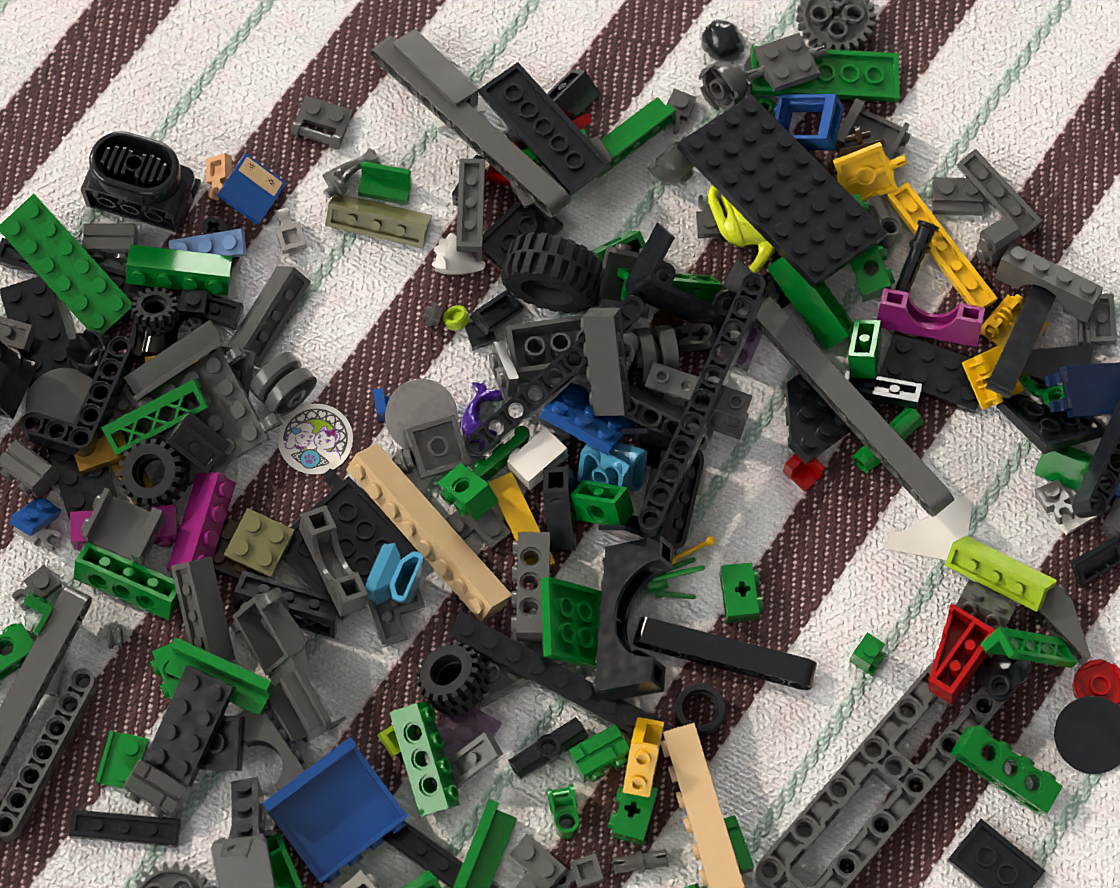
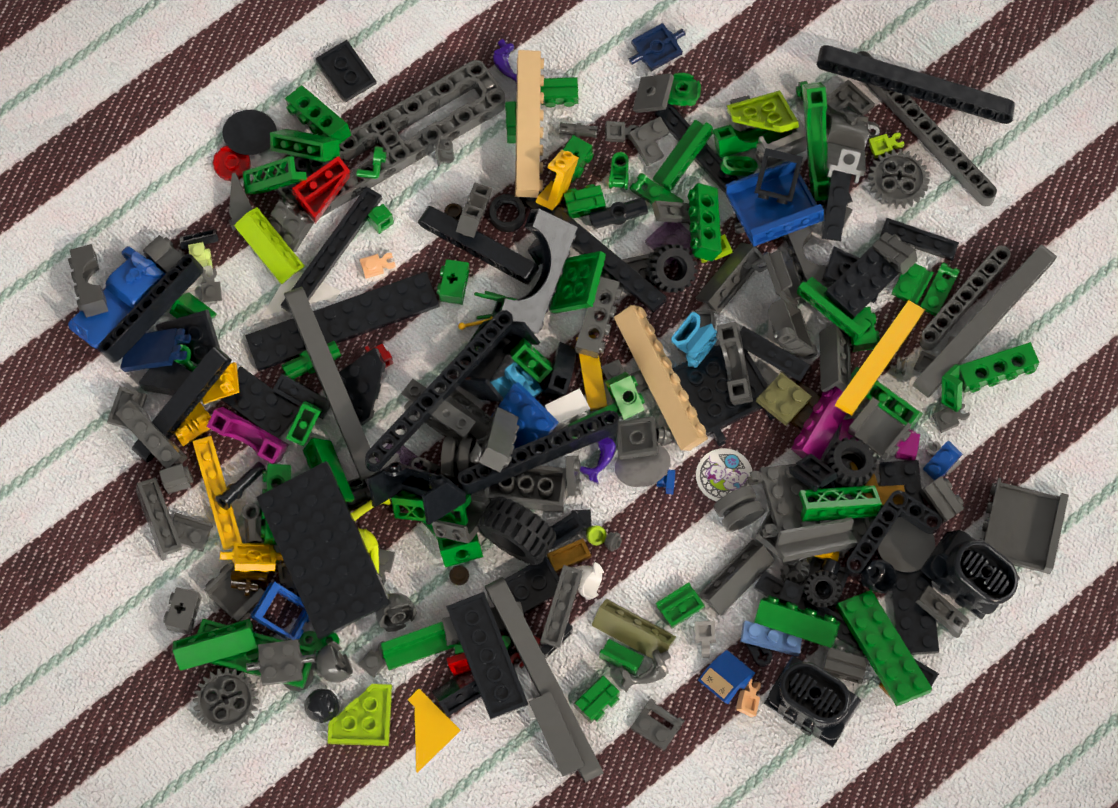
camera: 160 degrees left, 0 degrees up
none -> dark grey brick [163,587,202,635]
none -> green panel [172,619,257,670]
none -> yellowish green brick [188,242,213,268]
none -> black plate [245,271,439,371]
none -> green brick [270,129,340,162]
none -> black plate [281,186,383,313]
none -> lime plate [327,684,392,746]
none -> green plate [356,146,387,179]
none -> light nougat plate [360,253,396,279]
none -> yellow sticker [408,689,461,773]
none -> dark grey hinge [433,133,455,166]
none -> dark brown plate [444,203,463,220]
none -> dark brown plate [449,565,469,585]
none -> dark grey arch [456,182,493,238]
none -> pearl gold tile [547,538,591,573]
none -> green brick [574,675,620,723]
none -> green plate [629,173,684,204]
none -> green plate [655,582,705,629]
none -> dark grey panel [696,243,763,314]
none -> green plate [720,156,758,176]
none -> black window [755,148,803,204]
none -> yellow tile [835,300,925,416]
none -> dark grey tile [914,351,936,373]
none -> green plate [920,262,960,316]

